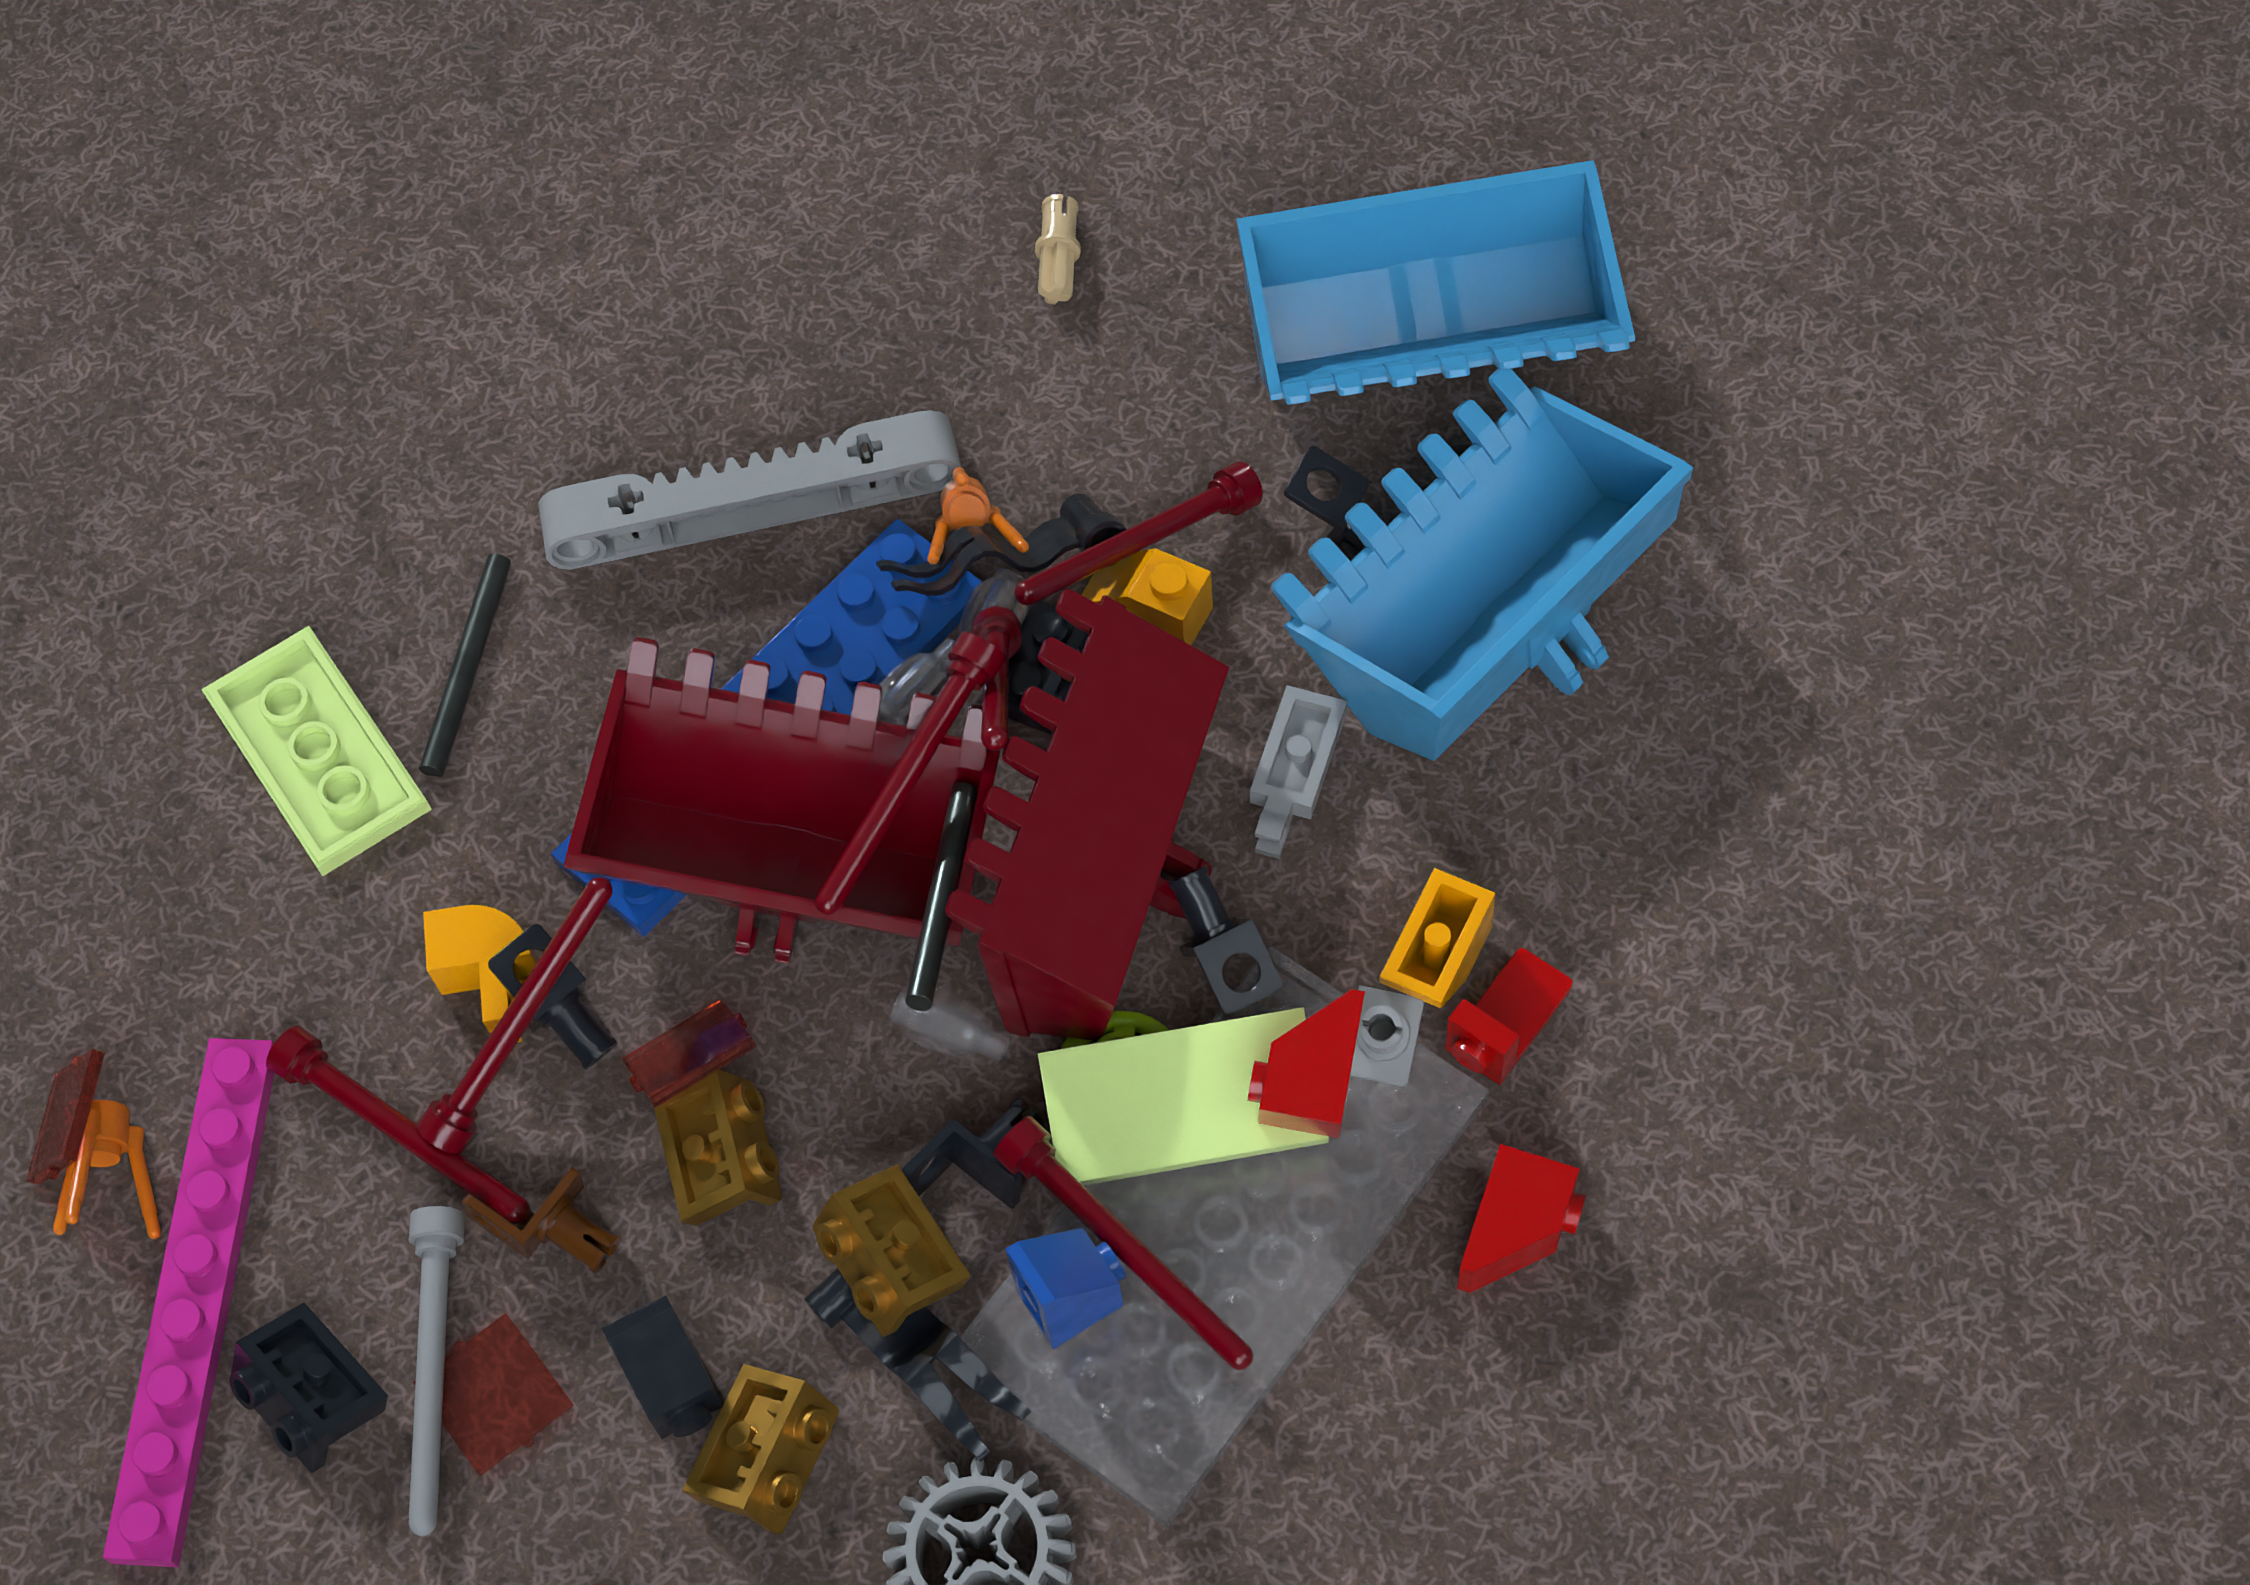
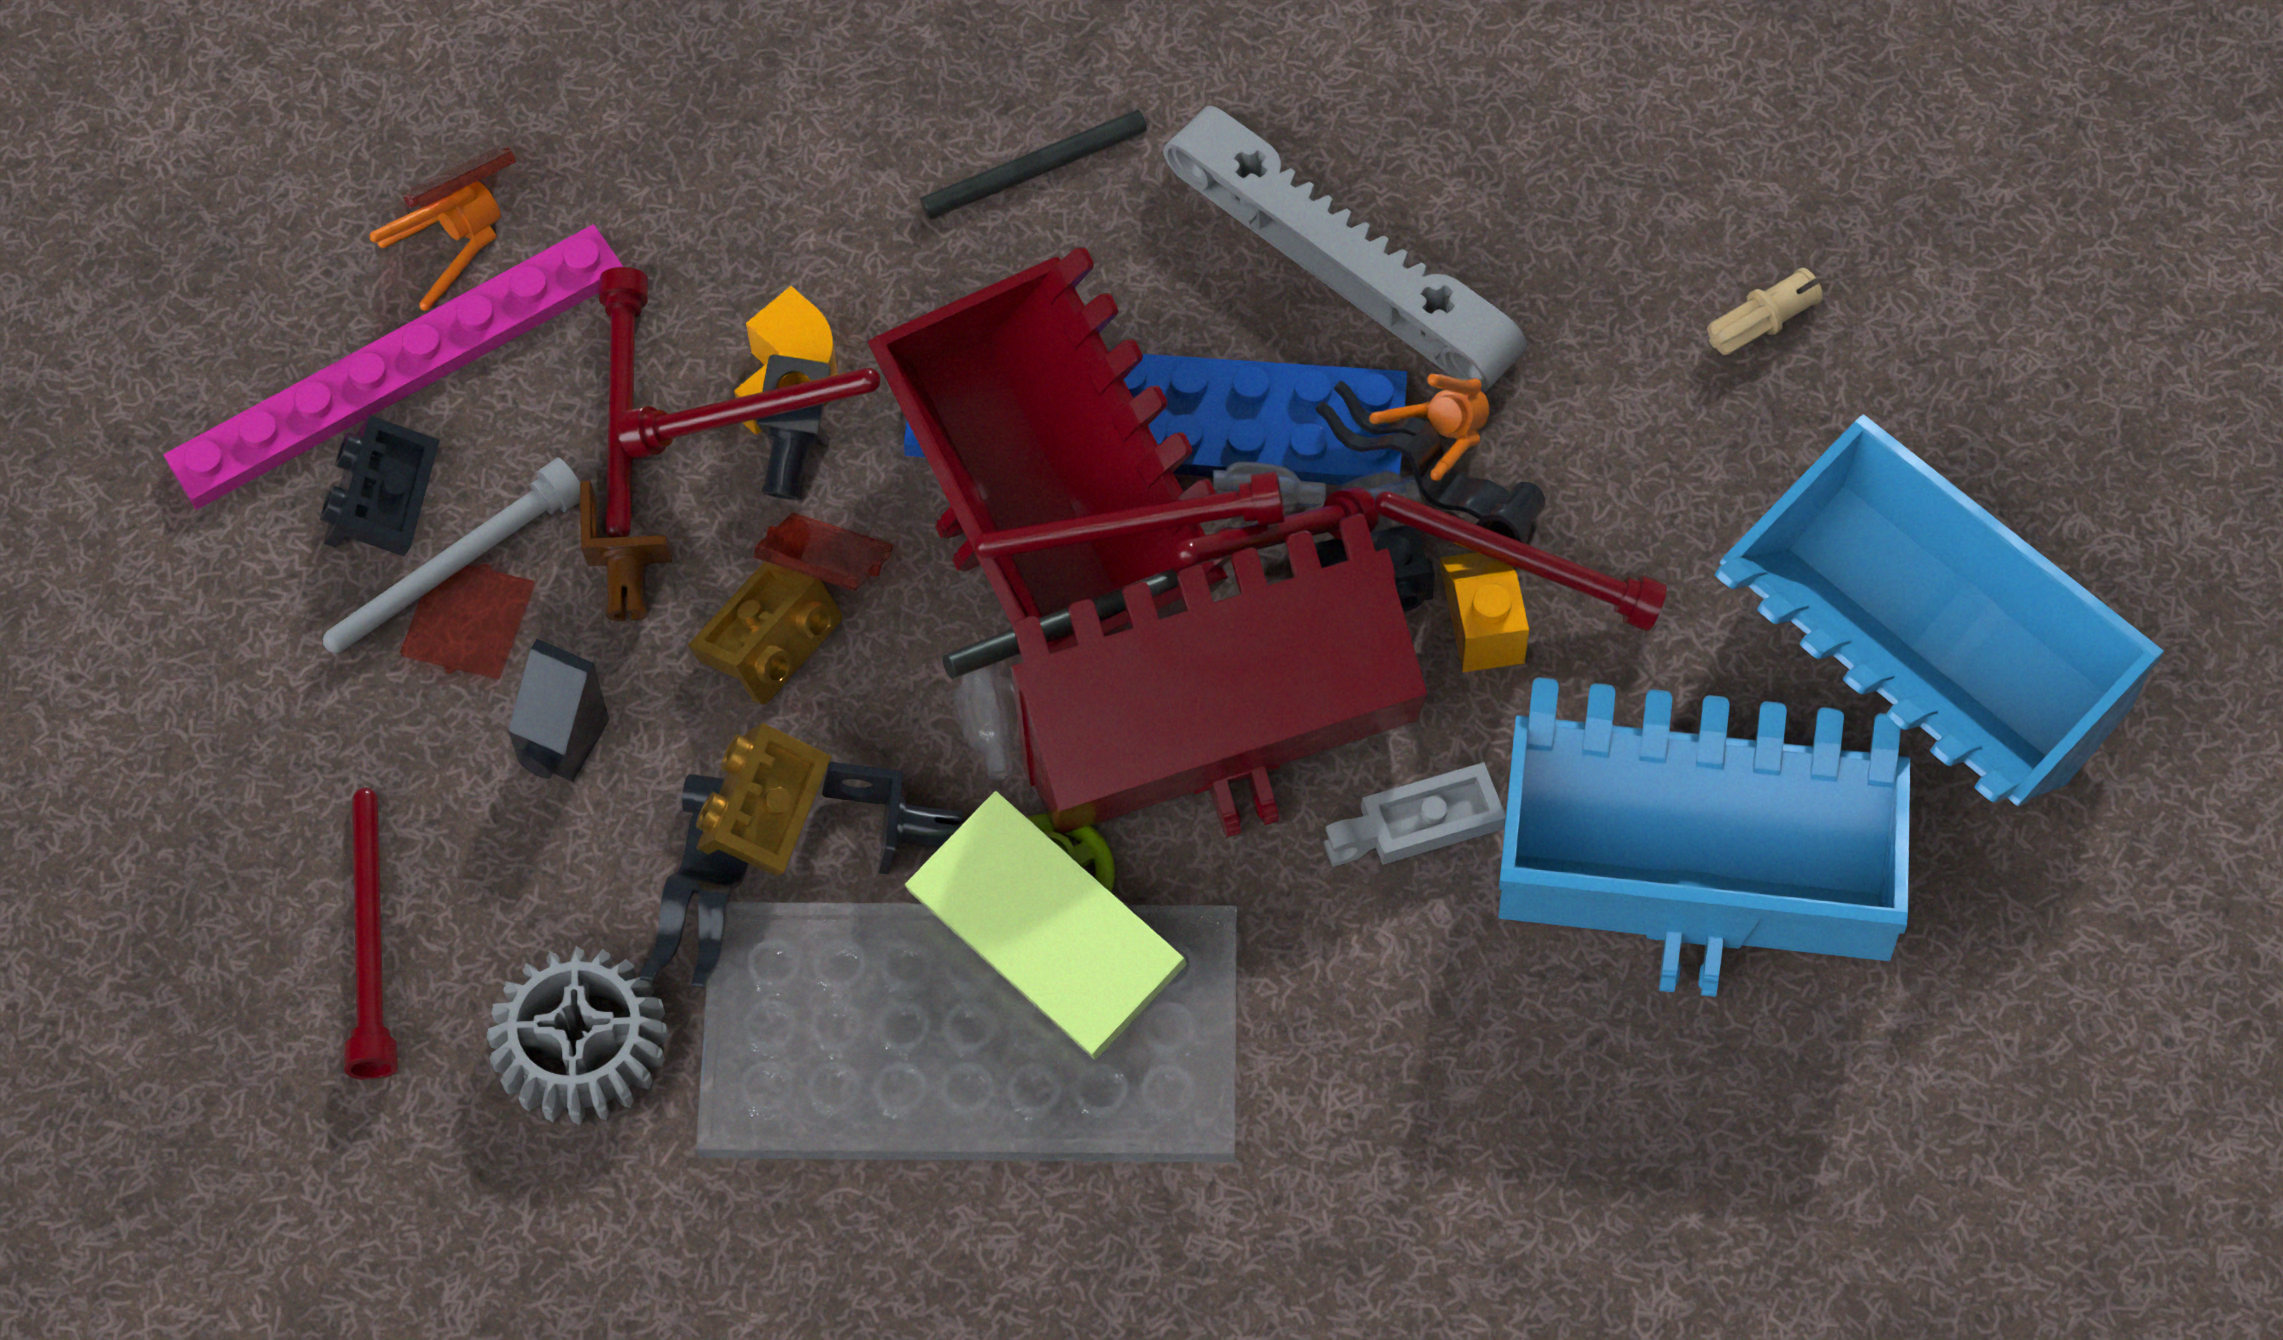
camera: 50 degrees right, 0 degrees up
yellowish green tile [201,626,432,876] -> none
pearl gold bracket [682,1364,839,1535] -> none
dark red piece [993,1116,1254,1370] -> none
blue slope [1005,1228,1126,1349] -> none
black bracket [1168,865,1283,1015] -> none
red slope [1247,989,1365,1139] -> none
black bracket [1284,446,1388,551] -> none
light grey bracket [1350,985,1426,1087] -> none
light orange slope [1379,868,1495,1008] -> none
red bracket [1445,948,1573,1085] -> none
red slope [1457,1144,1587,1293] -> none

